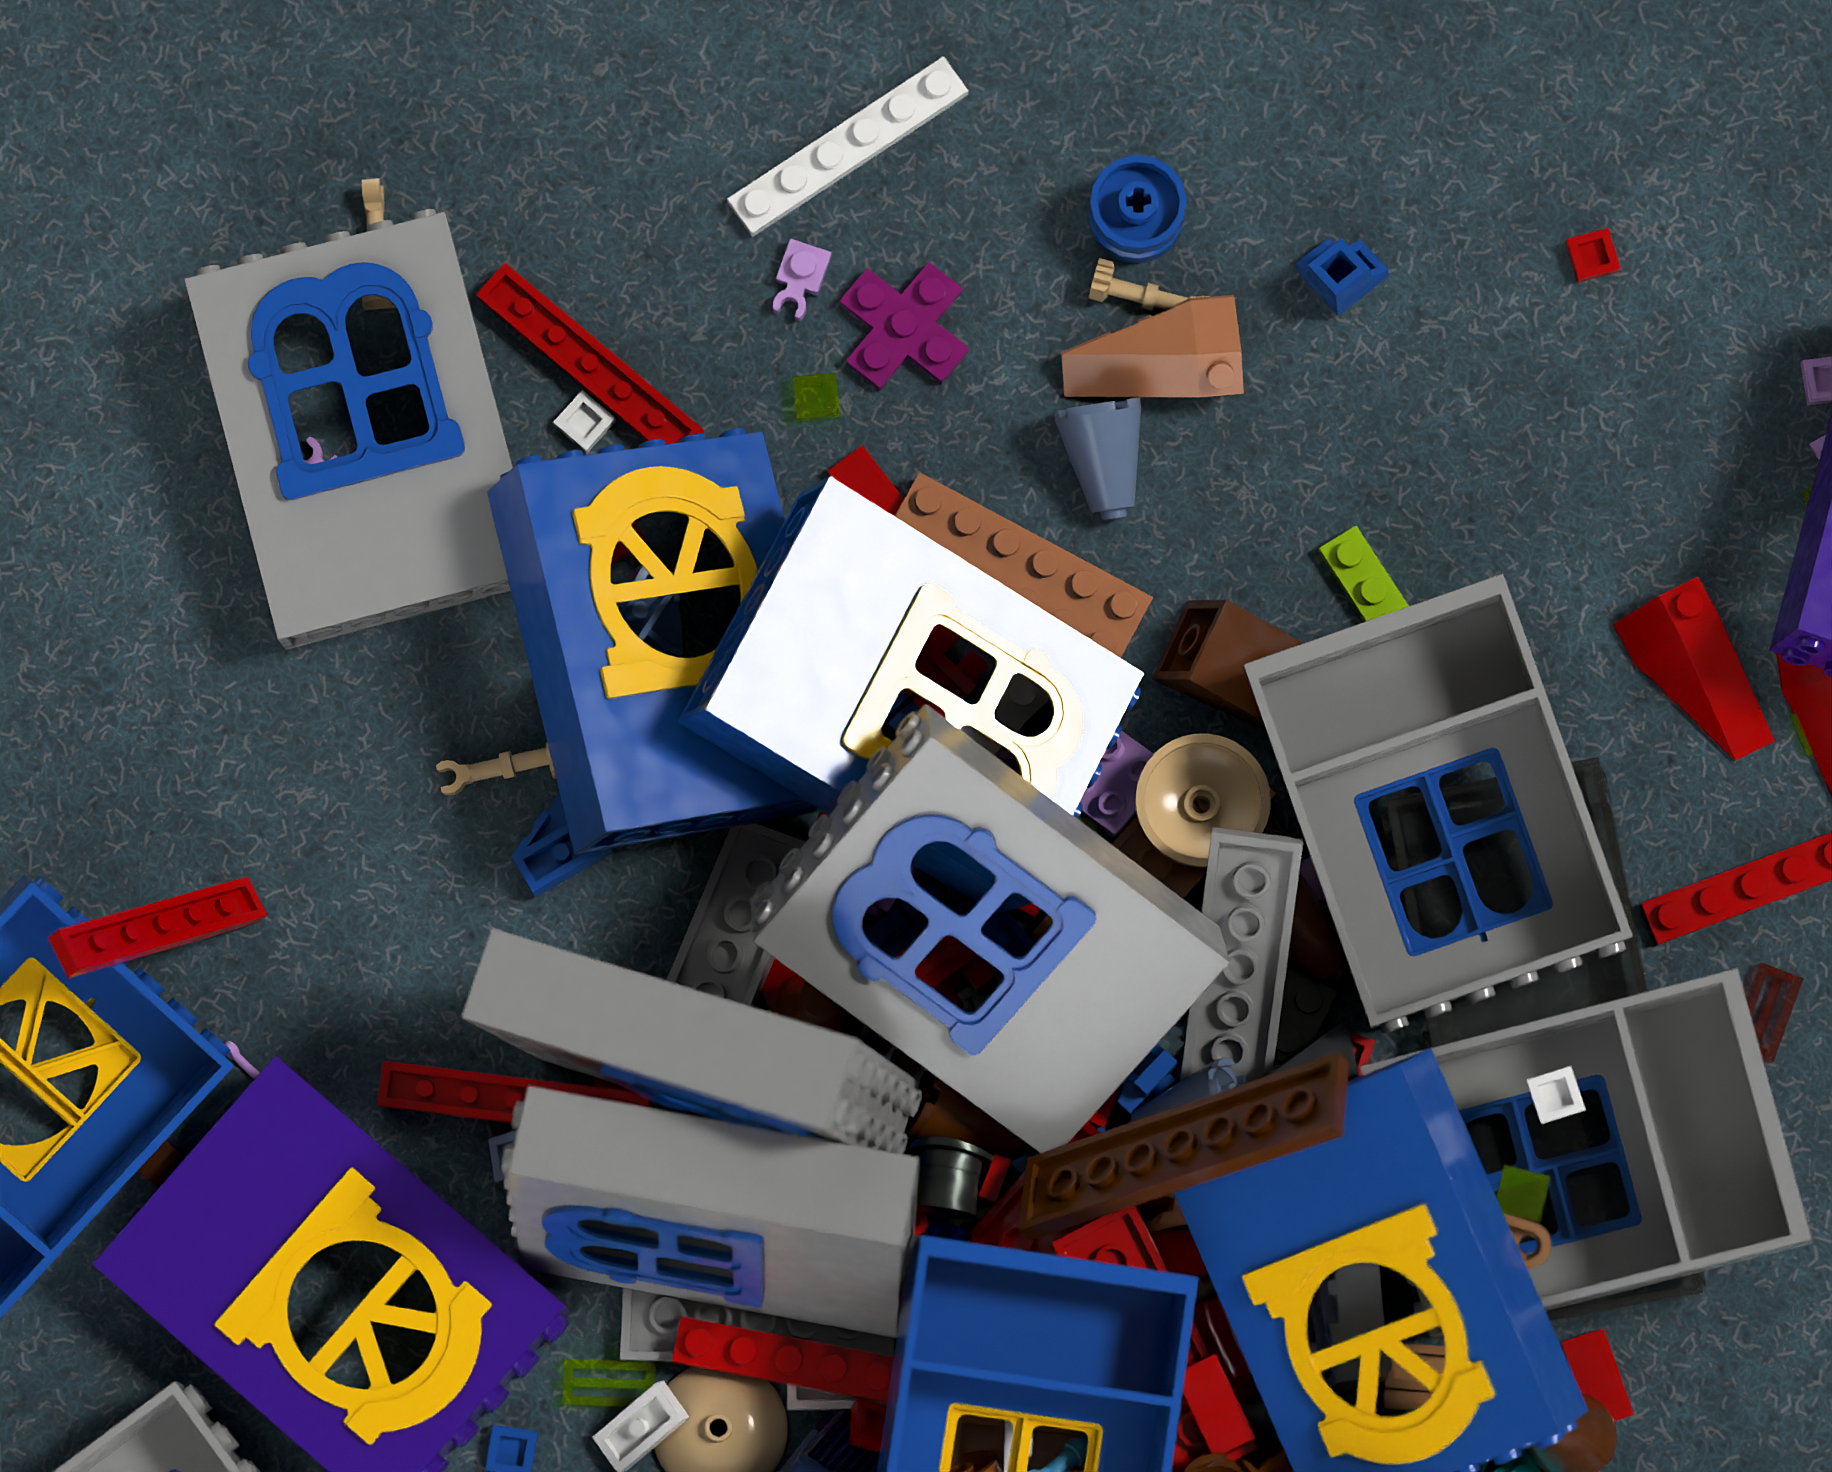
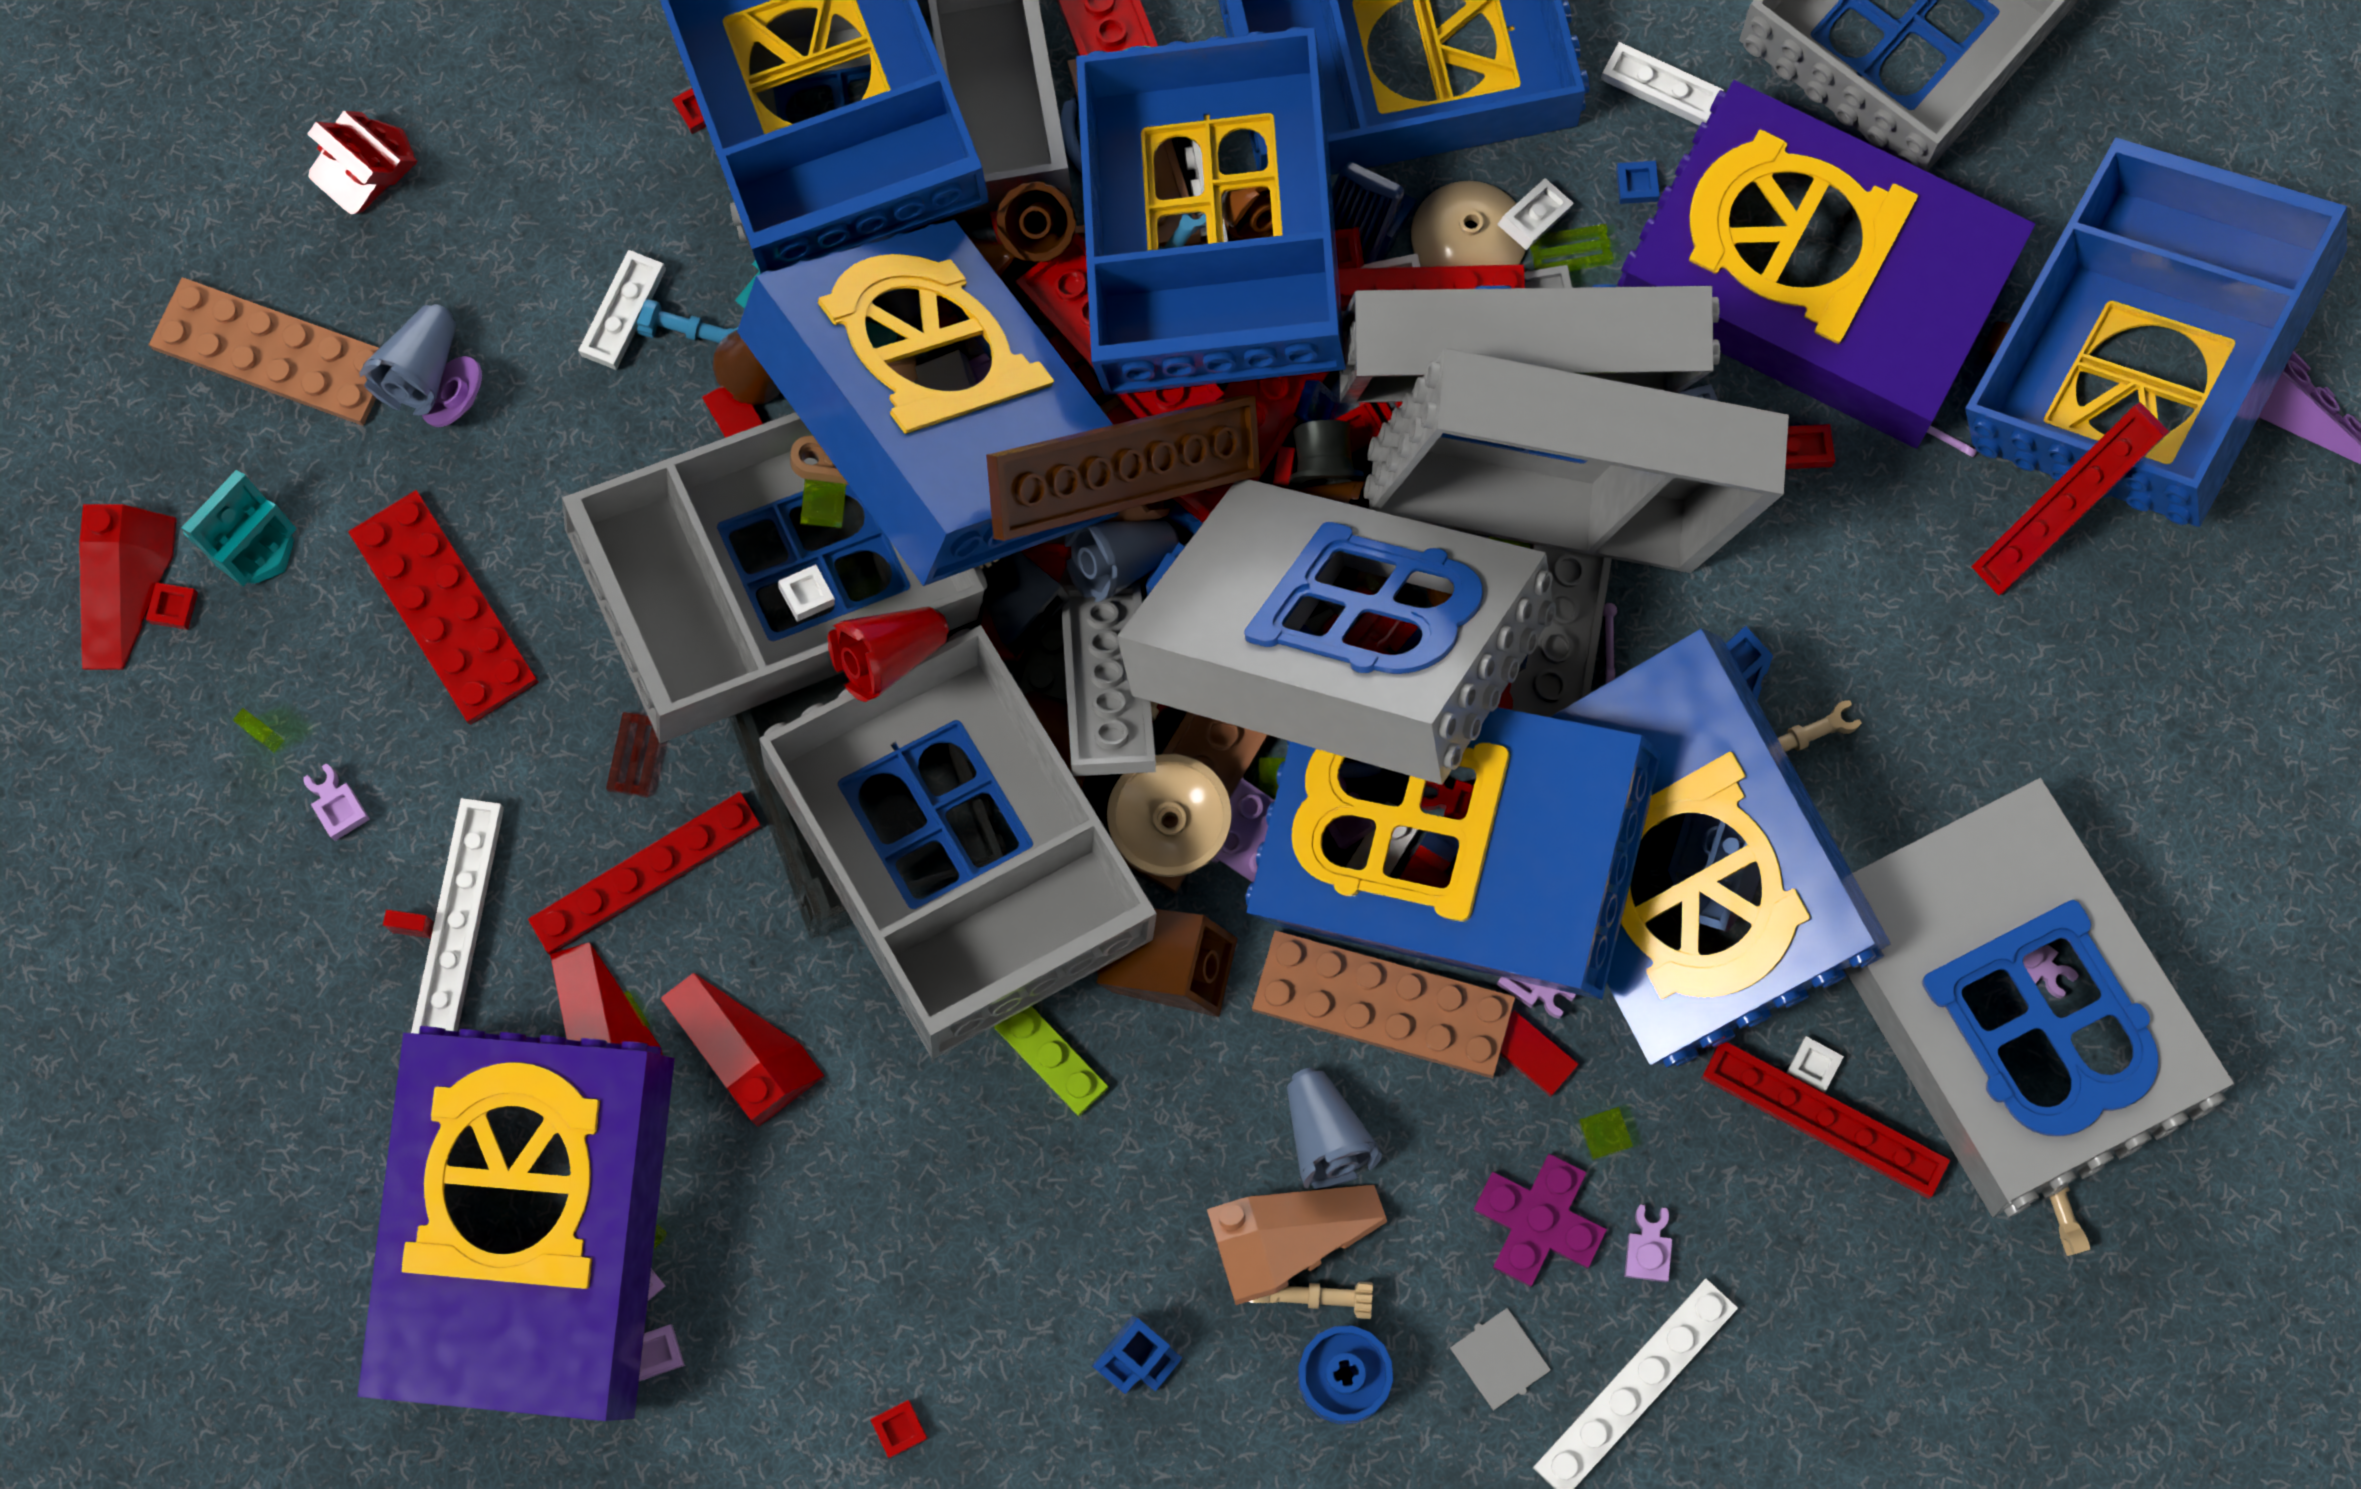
camera: 175 degrees right, 5 degrees down
red tile [1182,1353,1255,1454] -> none
none -> red cone [827,606,949,702]
none -> light grey piece [1450,1308,1551,1411]
none -> lavender hinge [1603,603,1617,684]

